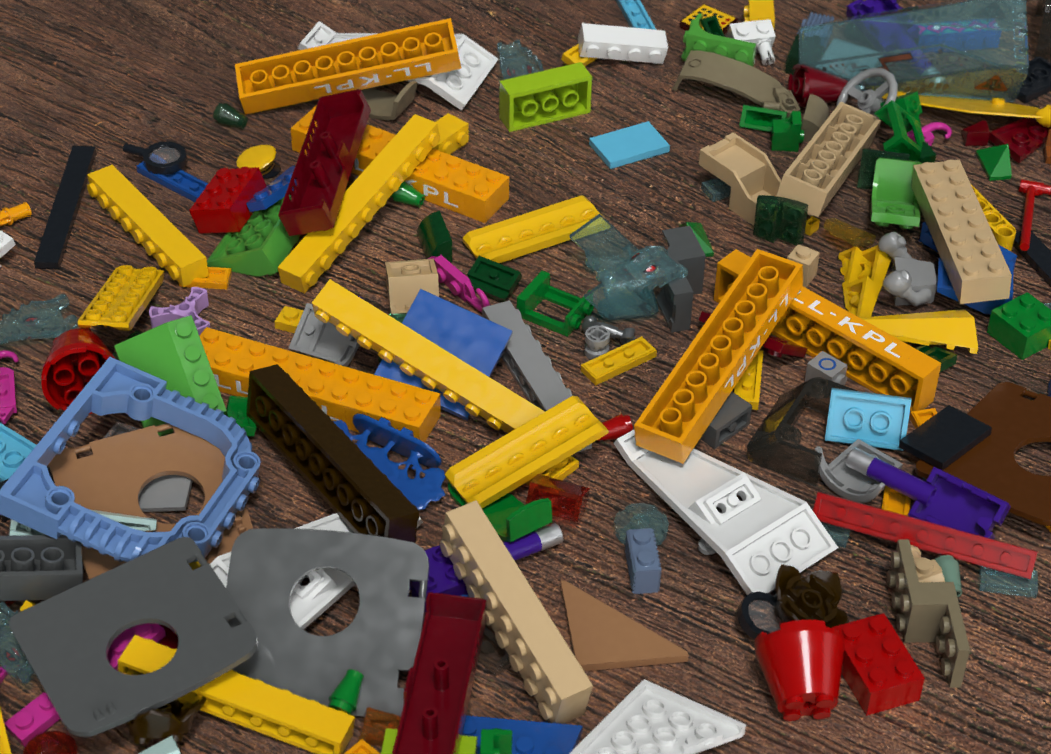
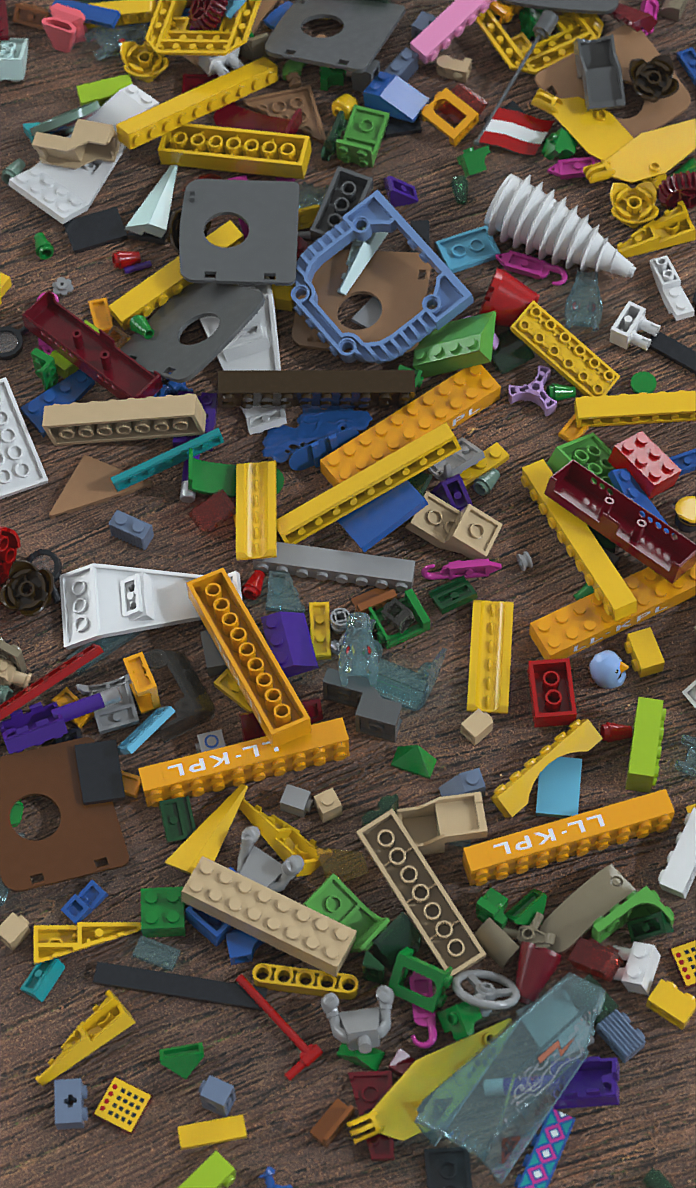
camera: 125 degrees right, 20 degrees up
dark green brick [417,211,452,263] -> none
clear light blue tile [614,503,669,546] -> none
none -> teal tile [111,428,224,492]
none -> light orange panel [123,652,161,714]
none -> dark purple slope [261,611,319,678]
none -> clear light blue wing [266,571,305,613]
none -> light grey brick [280,784,314,818]
none -> light grey torso [321,985,394,1054]
none -> dark orange panel [351,587,397,620]
none -> clear smoke brick [381,597,416,634]
none -> sand blue slope [439,768,486,797]
none -> tan brick [460,708,493,746]
none -> light orange brick [462,789,675,886]
none -> yellow arch [490,719,603,818]
none -> light grey bush [516,551,533,571]
none -> red brick [527,658,577,728]
none -> green cone [546,383,576,401]
none -> clear red brick [568,937,623,983]
none -> light blue piece [589,650,629,689]
none -> red cone [600,722,632,743]
none -> white brick [610,301,661,351]
none -> green piece [630,372,657,394]

